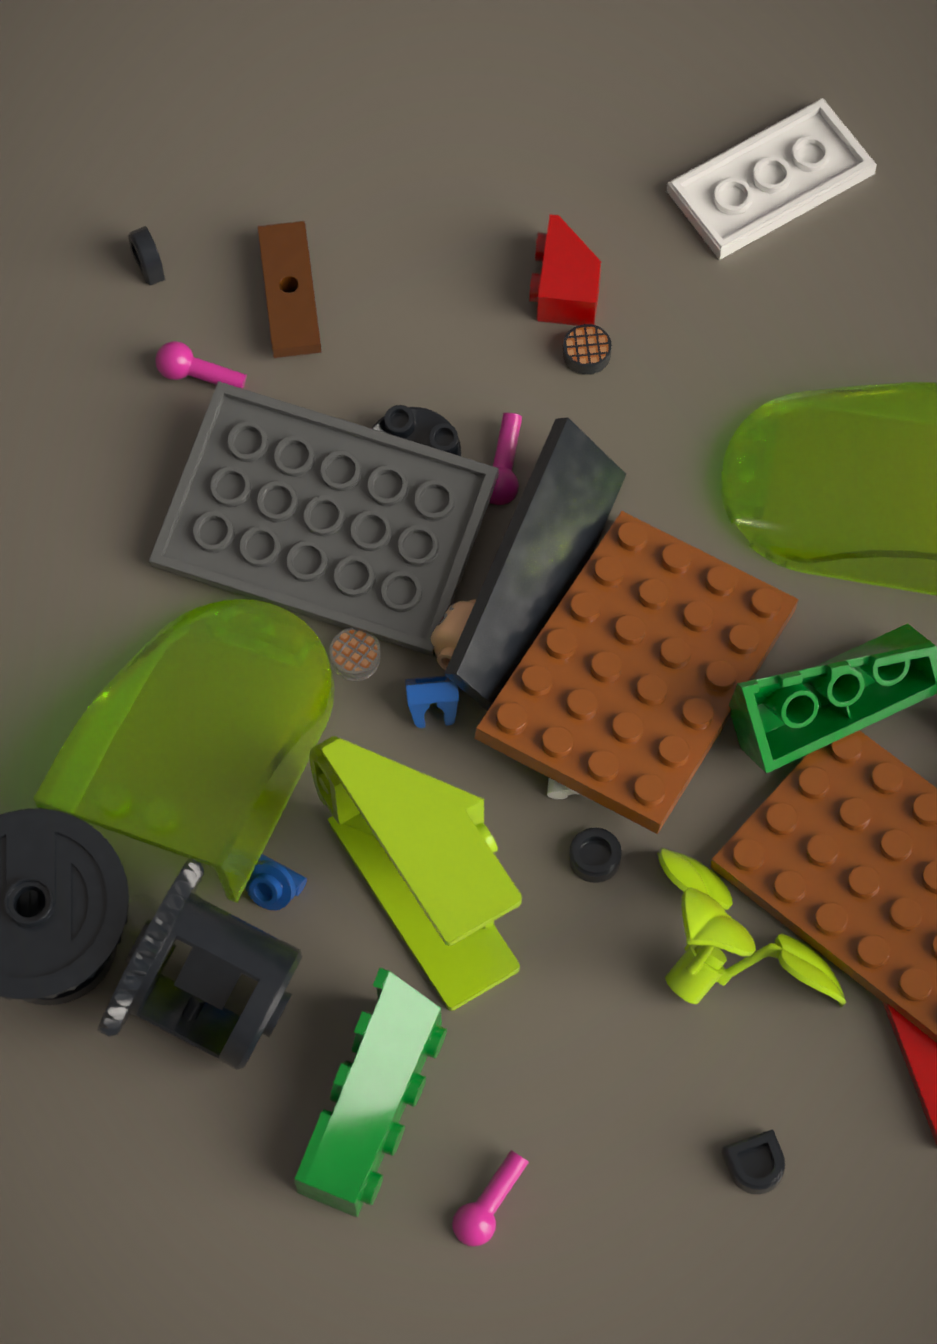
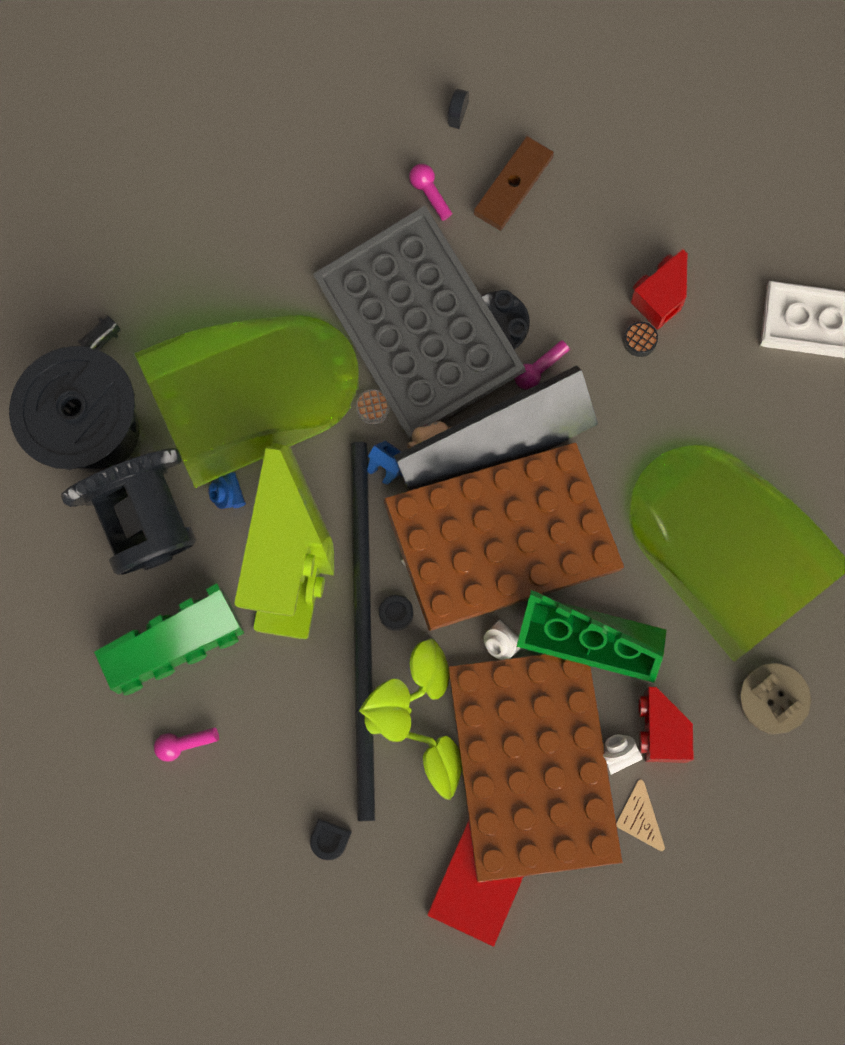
camera: 45 degrees right, 10 degrees up
none -> black piece [351,442,375,822]
none -> white plate [484,620,521,660]

